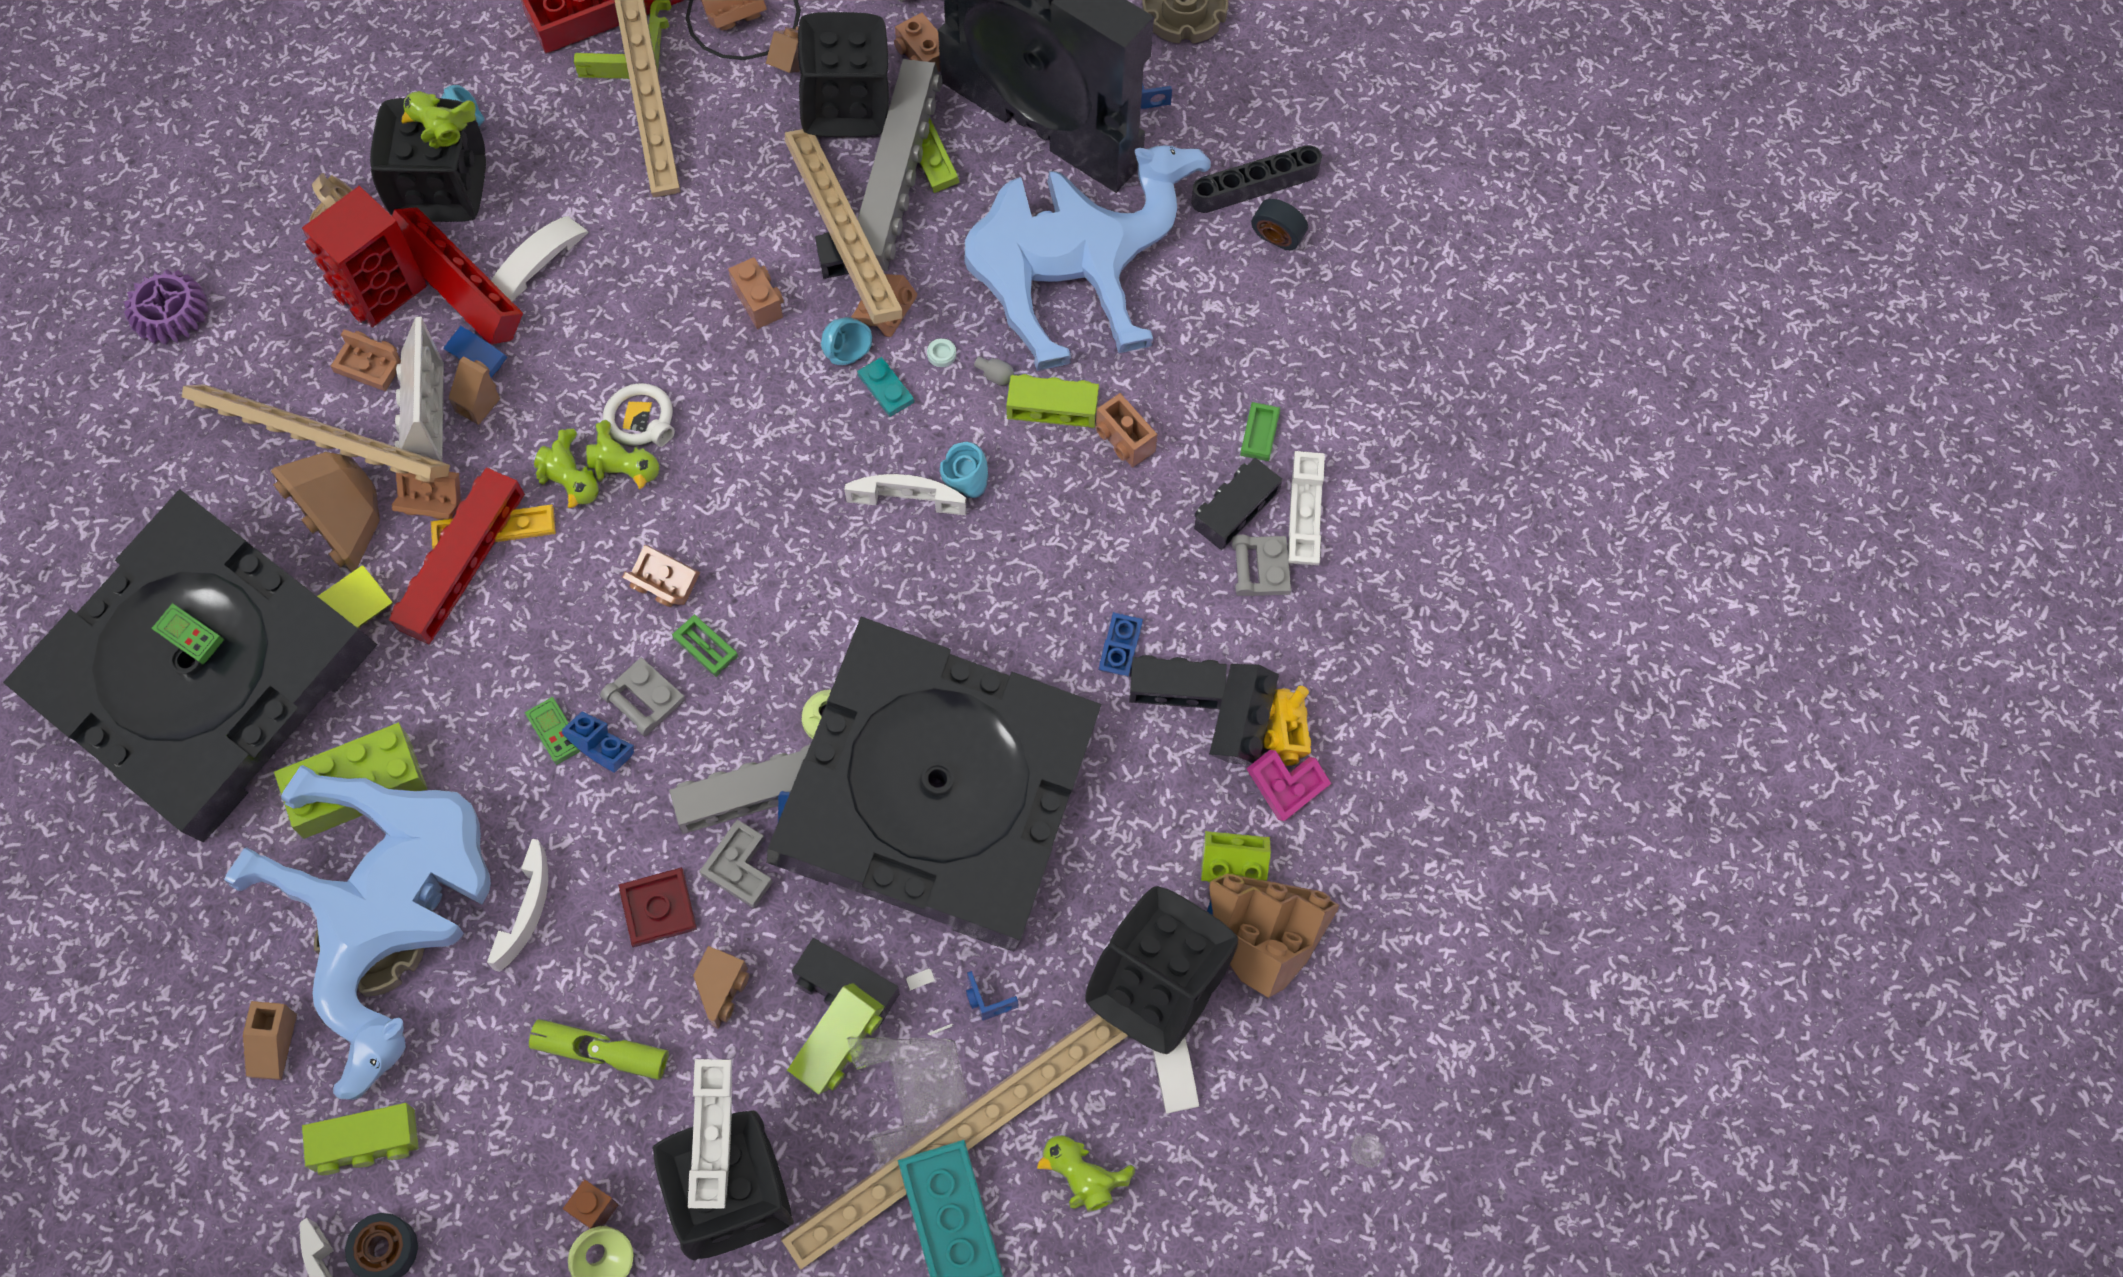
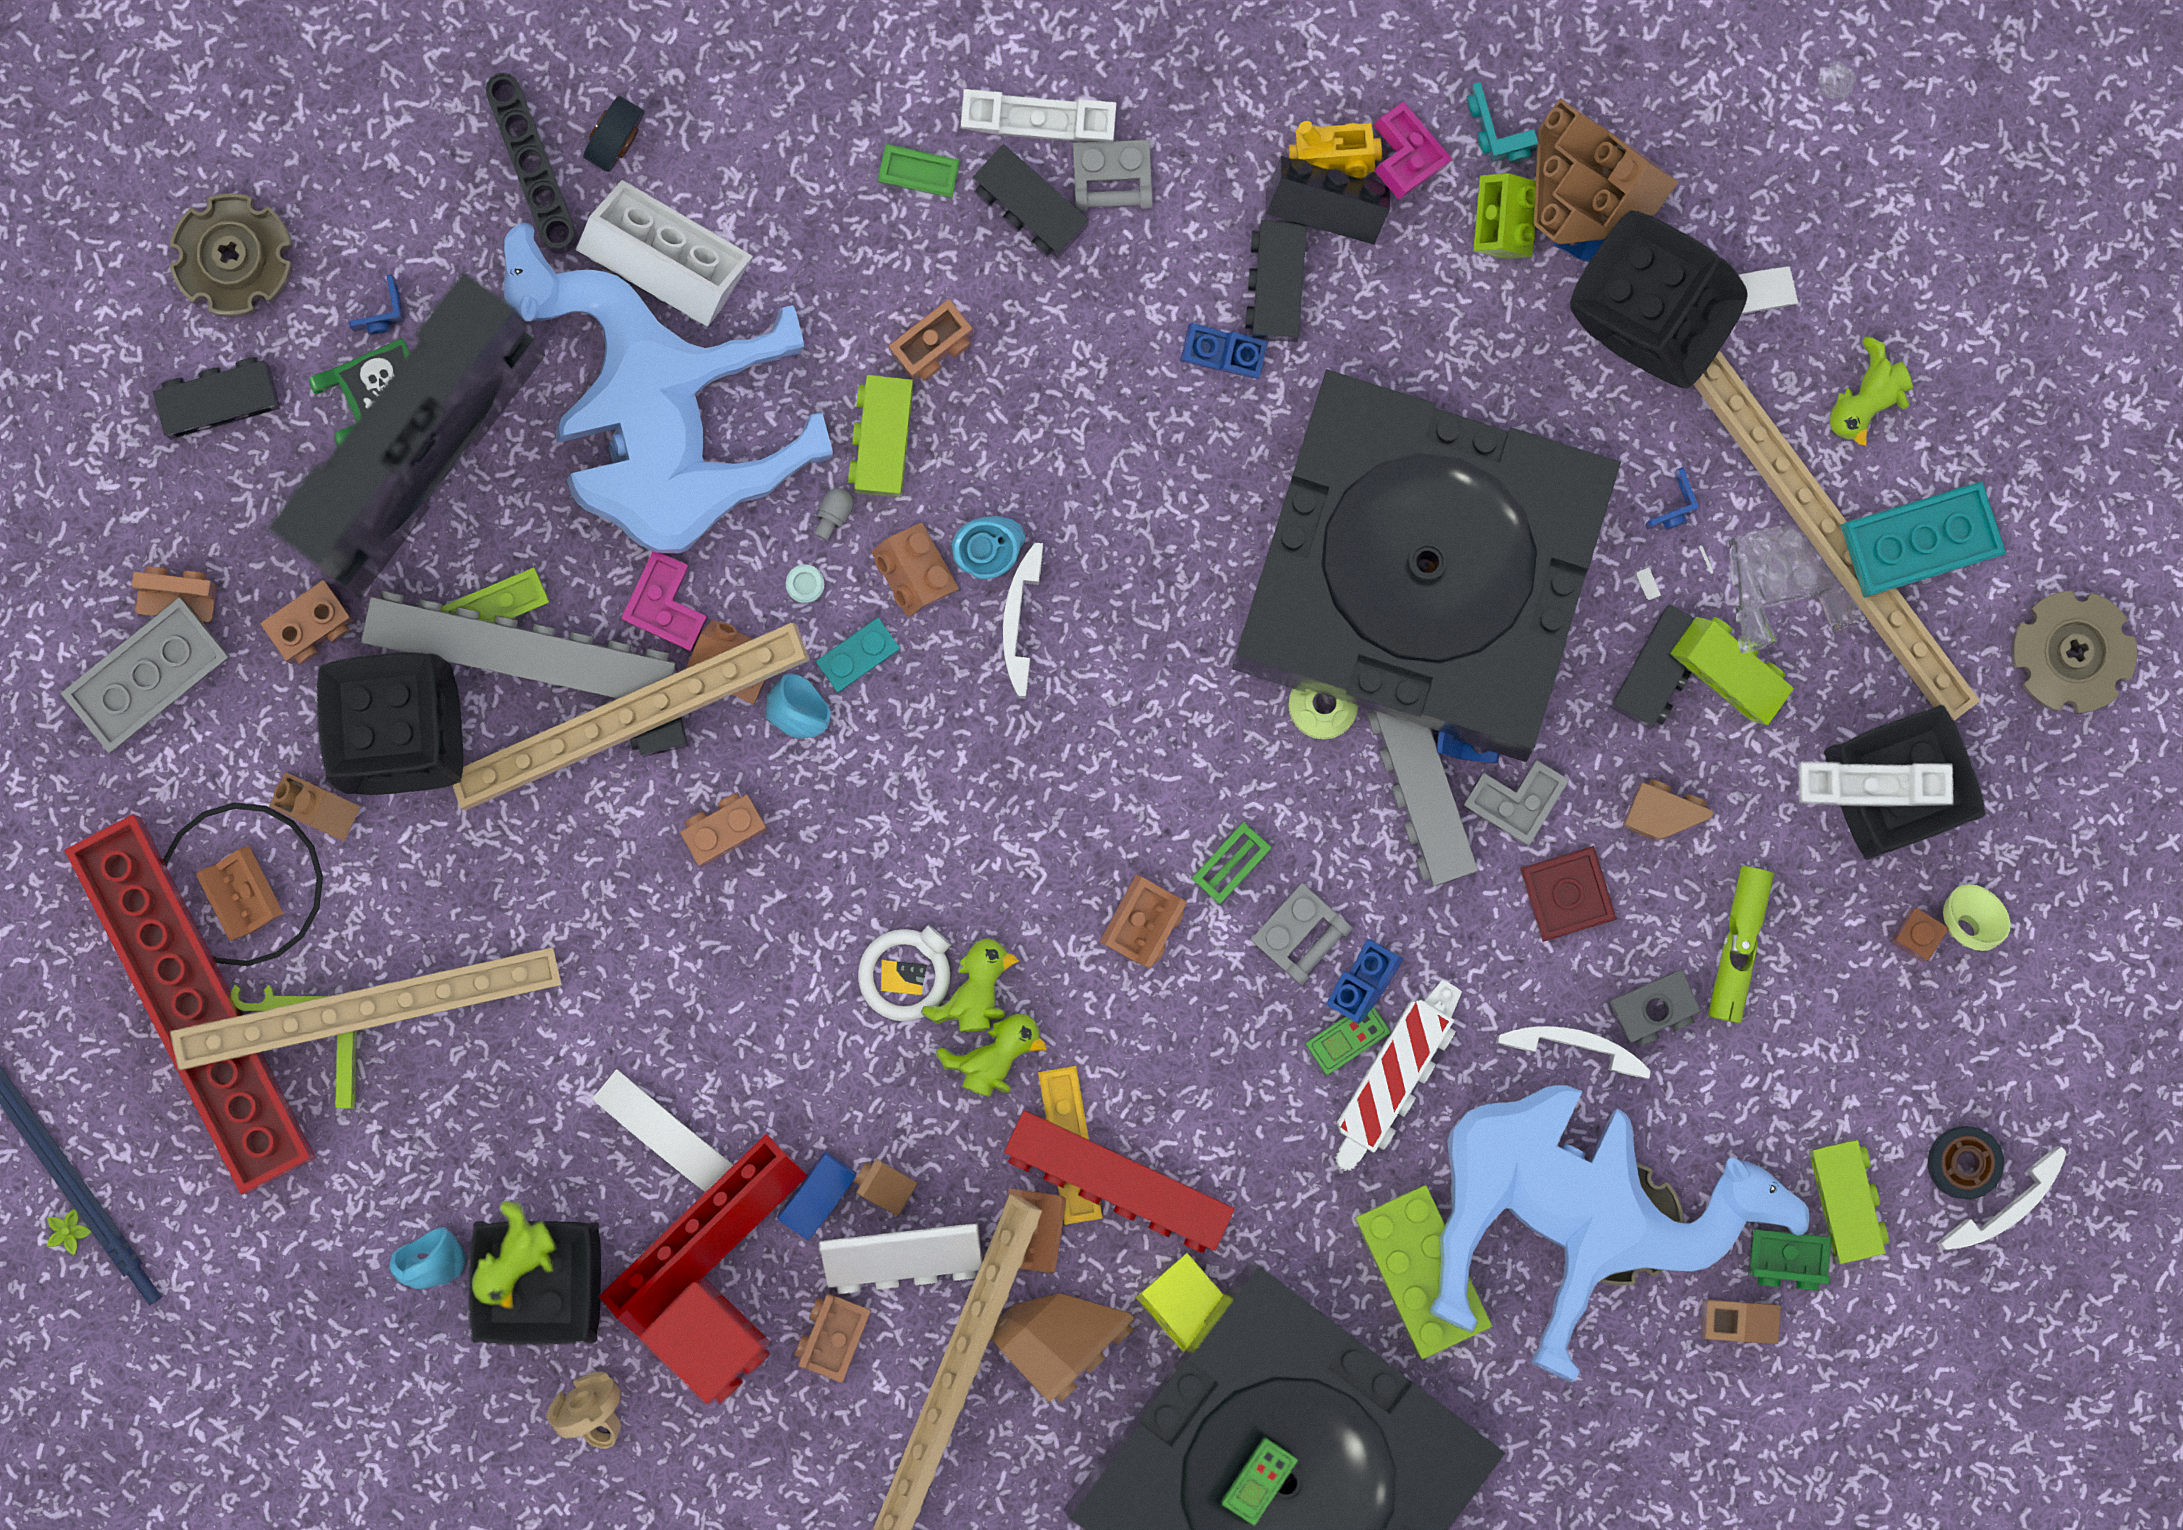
camera: 90 degrees left, 20 degrees up
none -> white slope [576,180,753,327]
none -> dark pink plate [621,551,708,652]
none -> nougat bracket [872,522,959,617]
none -> white hinge [1335,980,1462,1171]
none -> teal bracket [1466,82,1538,163]
none -> dark grey brick [1608,969,1701,1047]
none -> green bracket [1748,1229,1831,1291]

